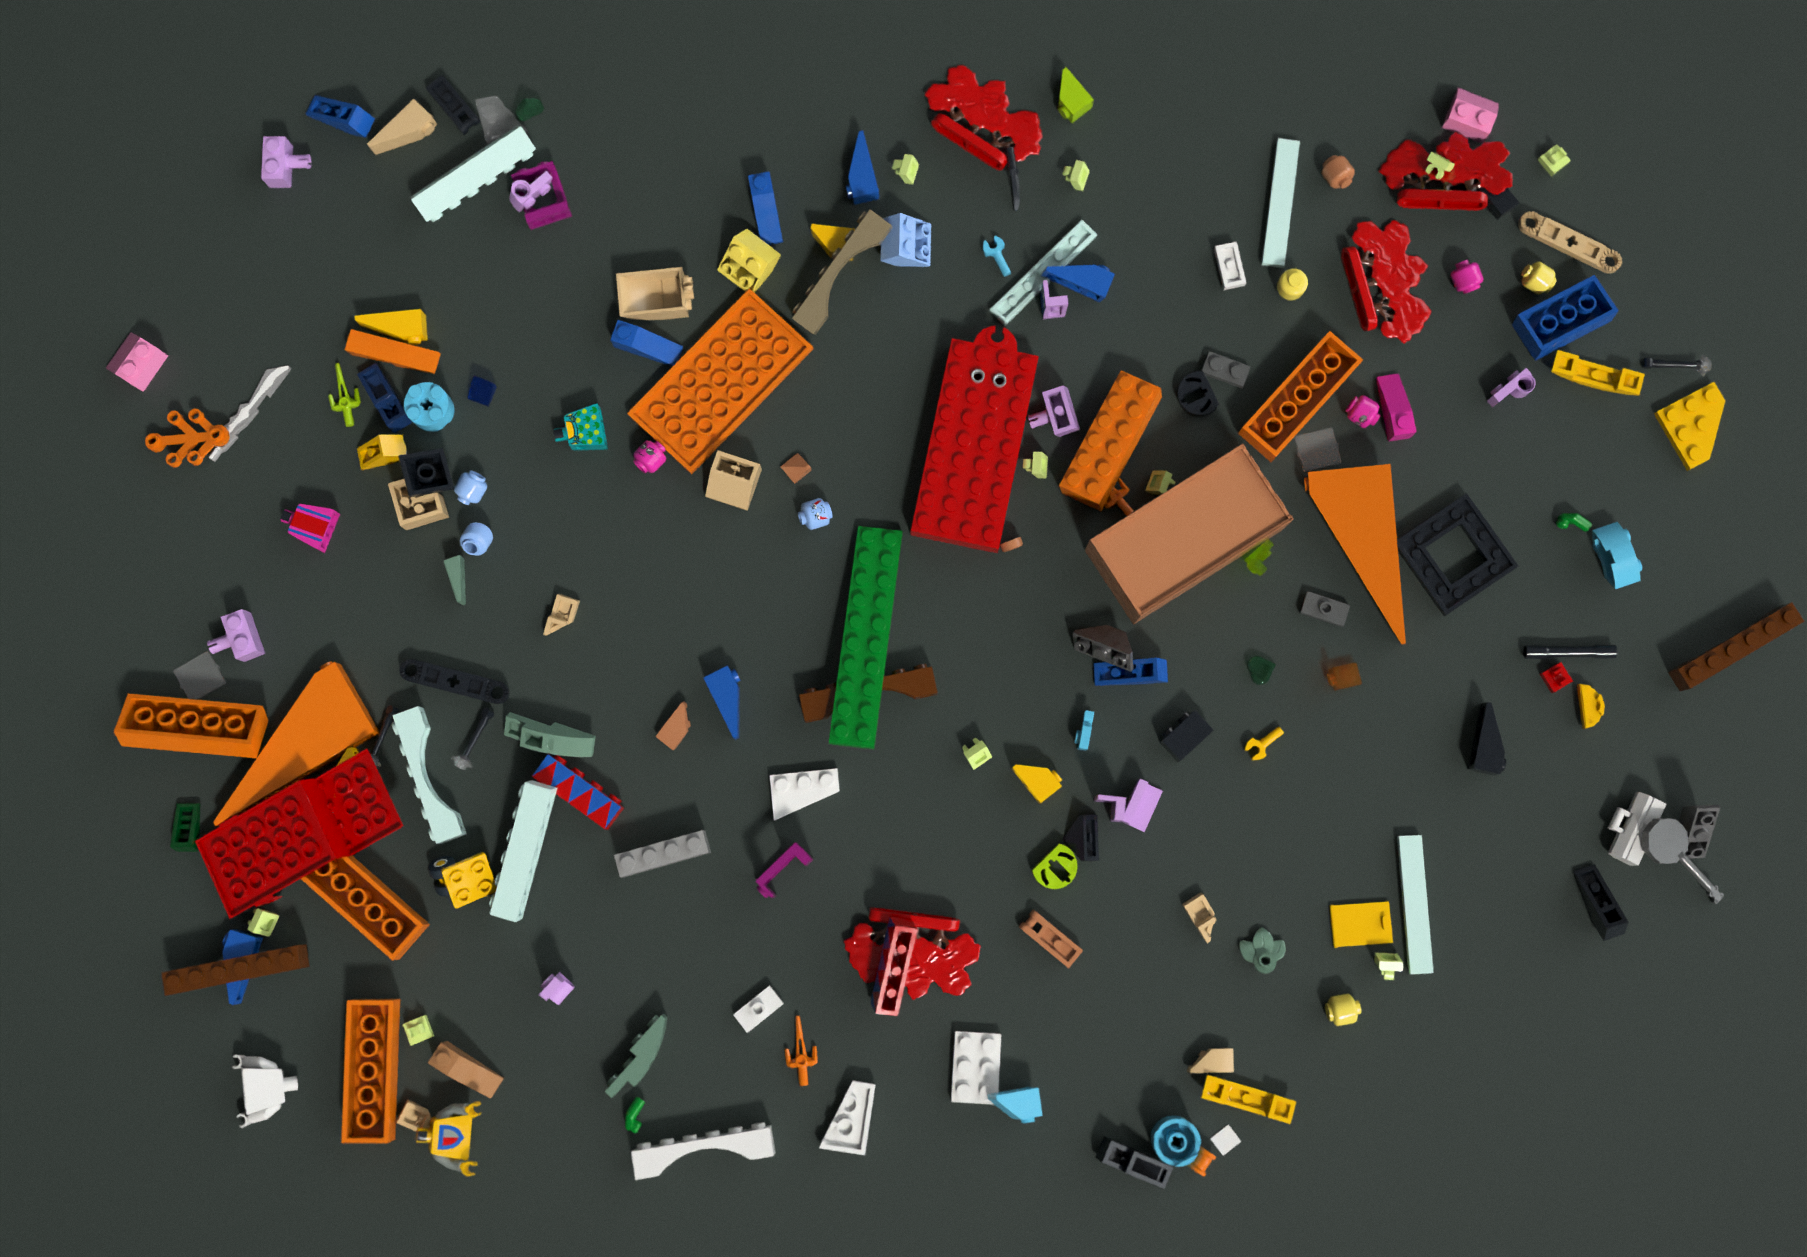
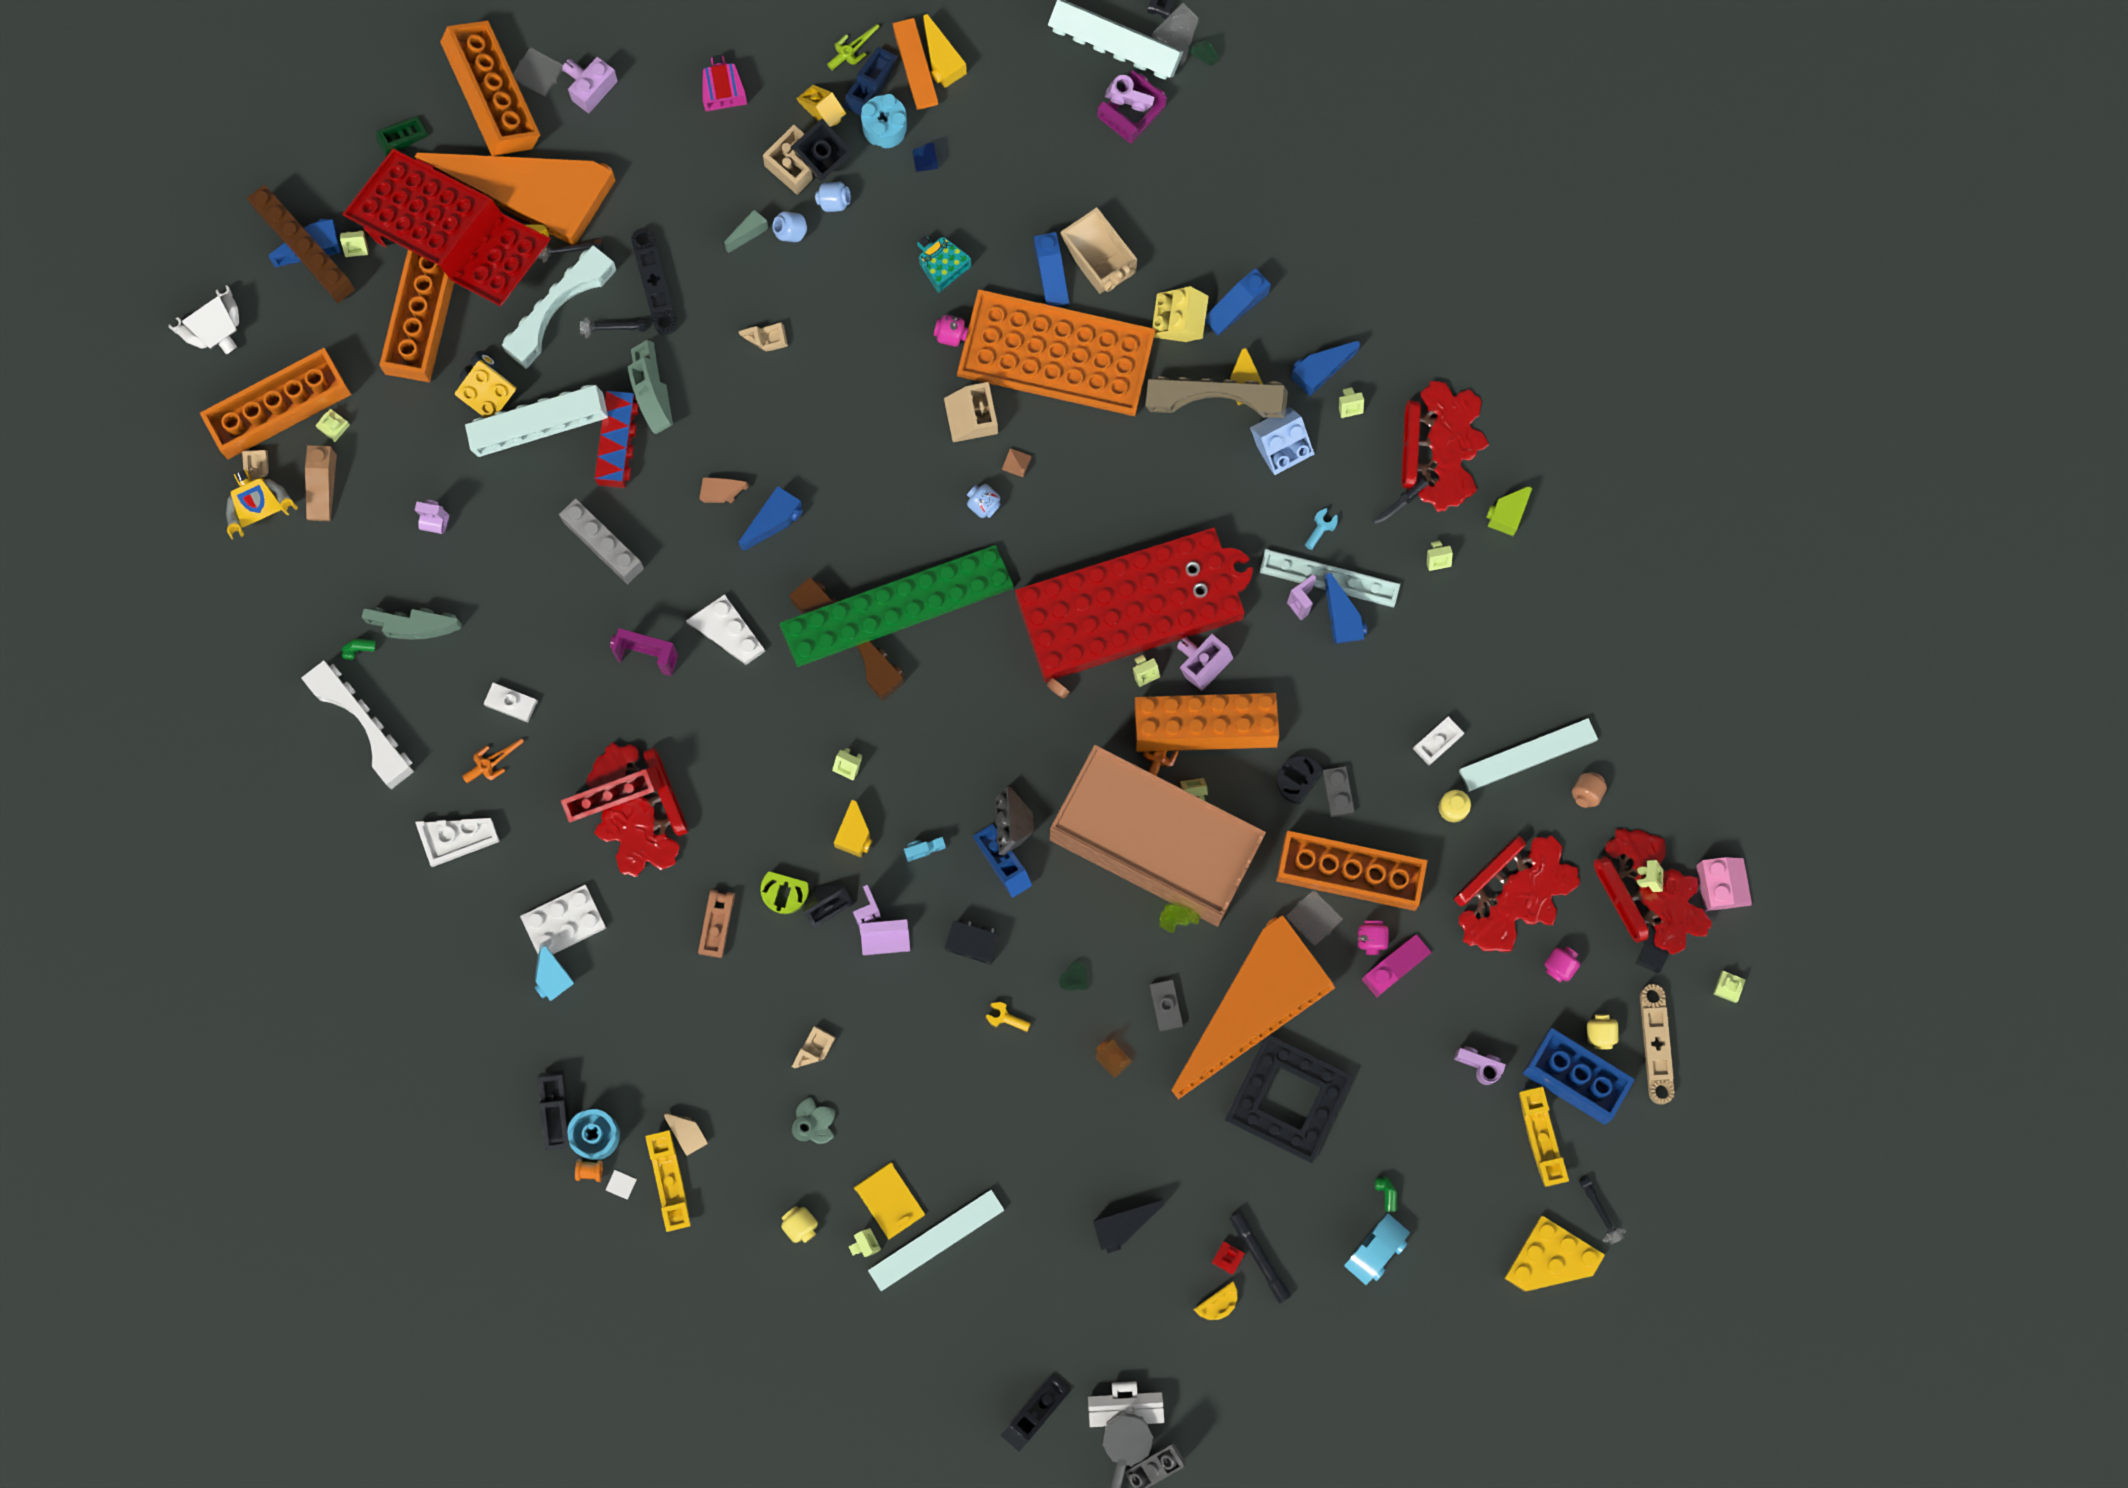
camera: 55 degrees right, 5 degrees down
reddish brown arch [1668,602,1805,691] -> none

